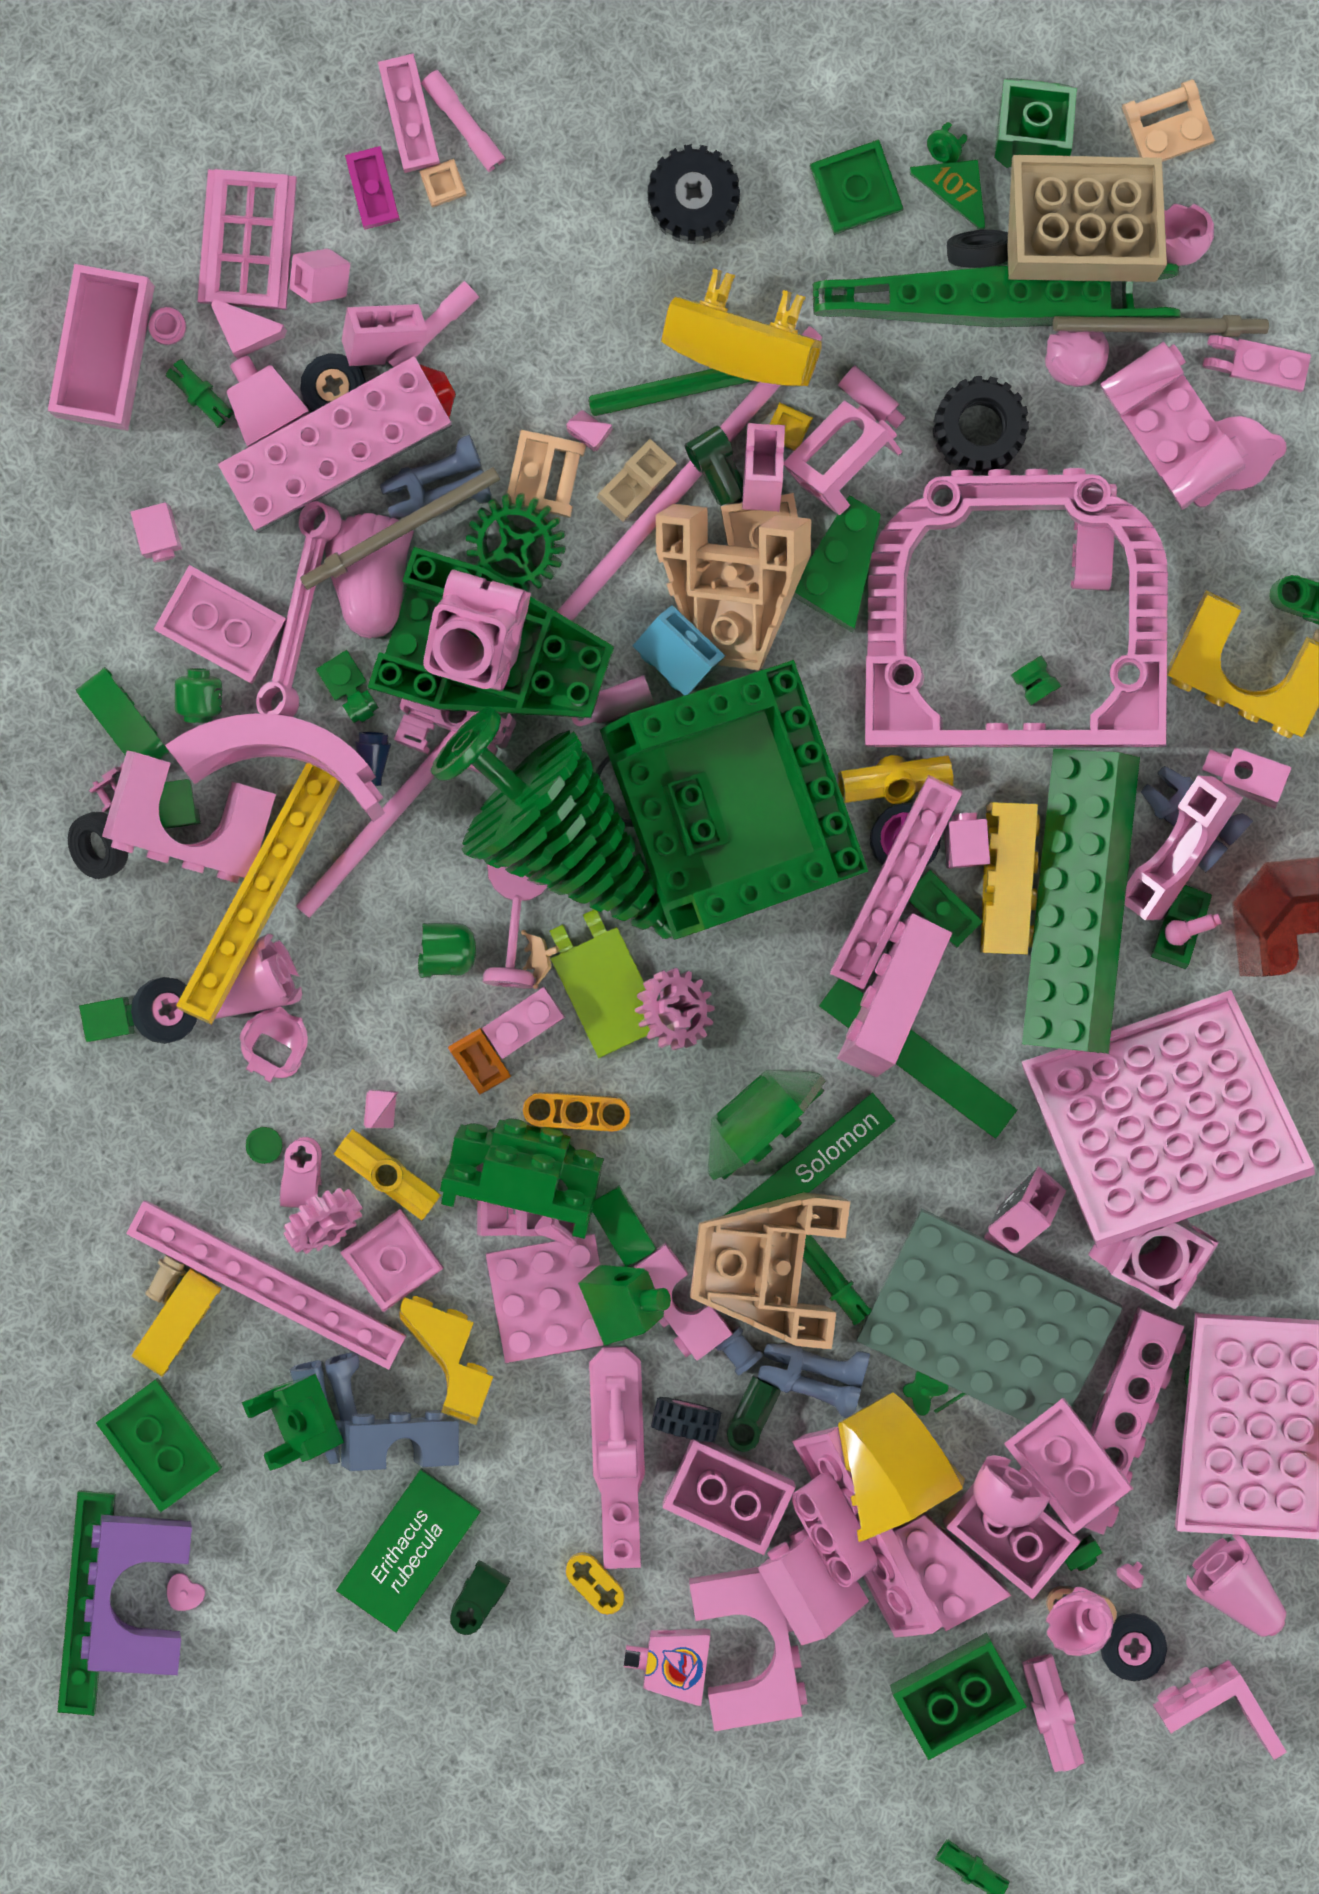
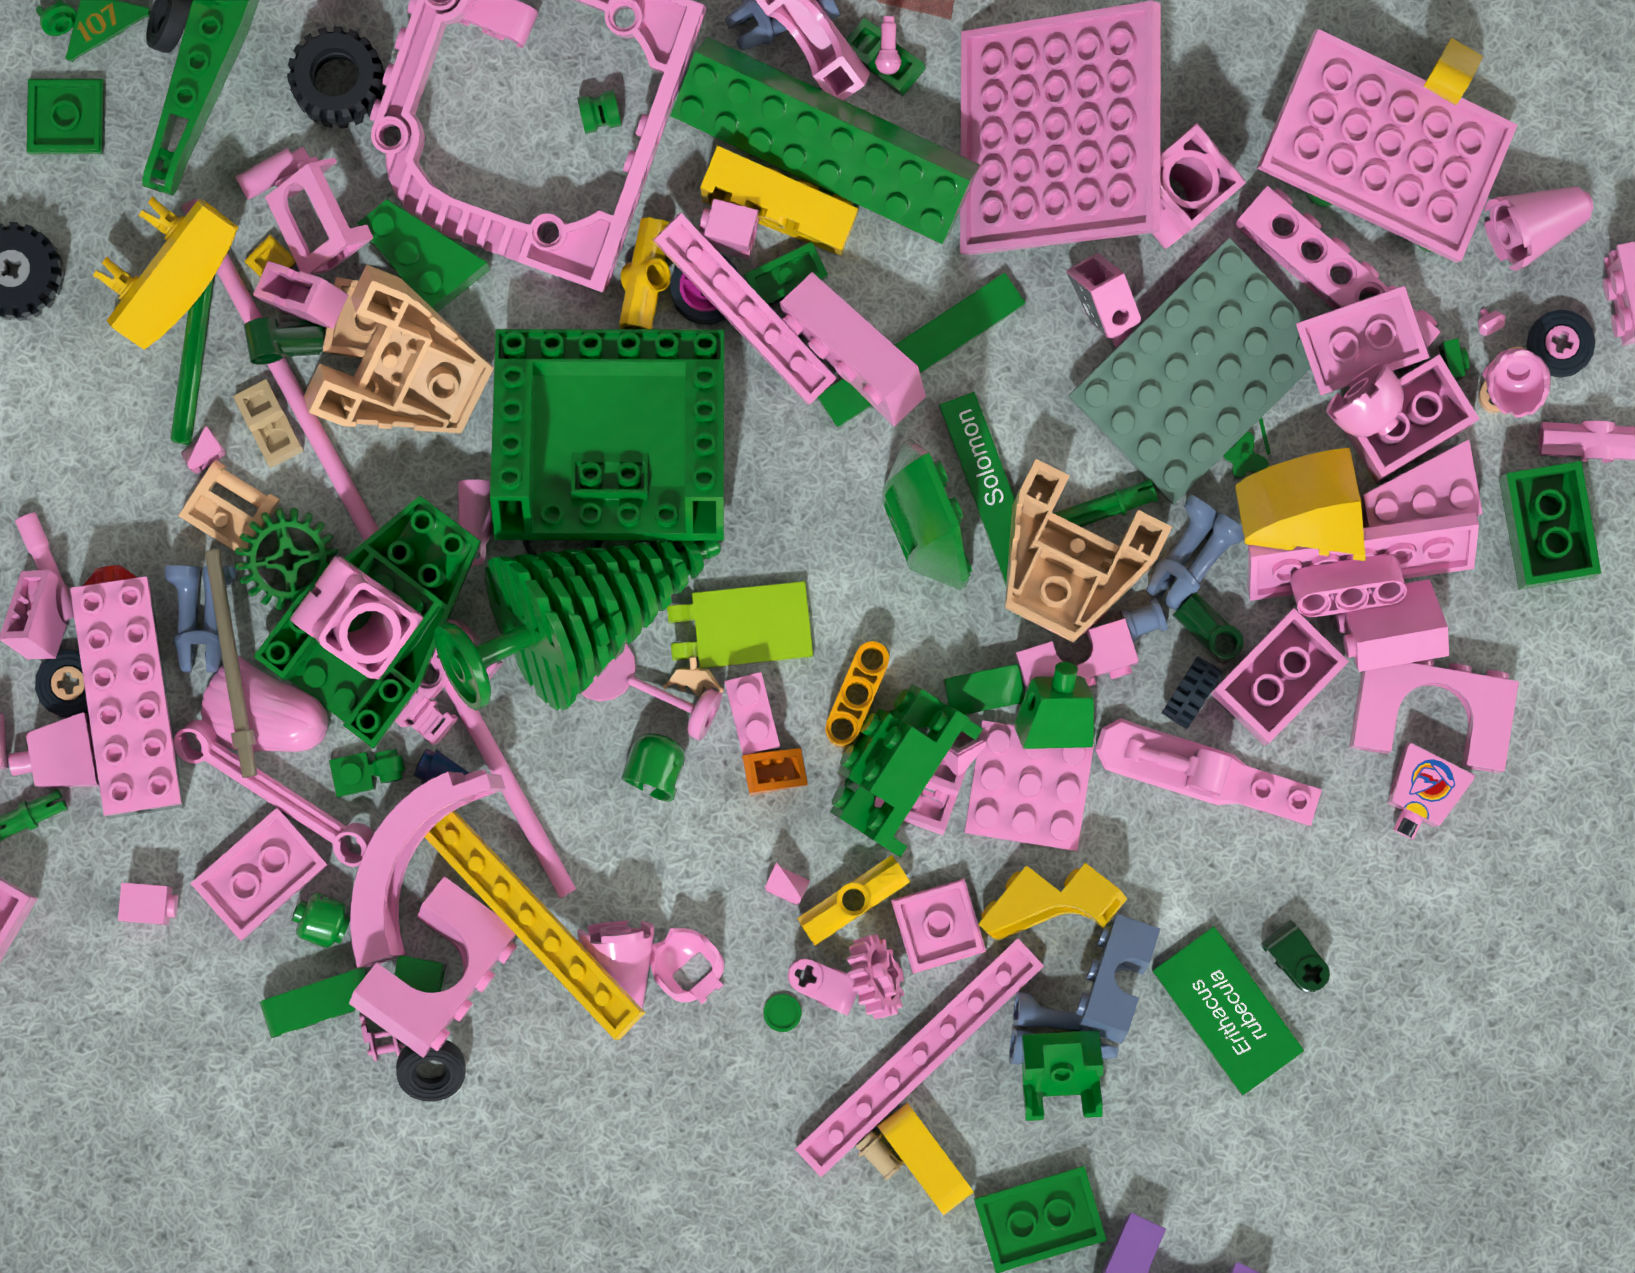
camera: 70 degrees left, 5 degrees down
green brick [79,997,135,1042] -> none
black bush [131,977,197,1044] -> none
bright pink piece [167,1573,205,1611] -> none
yellow beam [566,1552,624,1615] -> none
medium azure brick [633,605,726,696] -> none
bright pink gear [635,968,715,1050] -> none

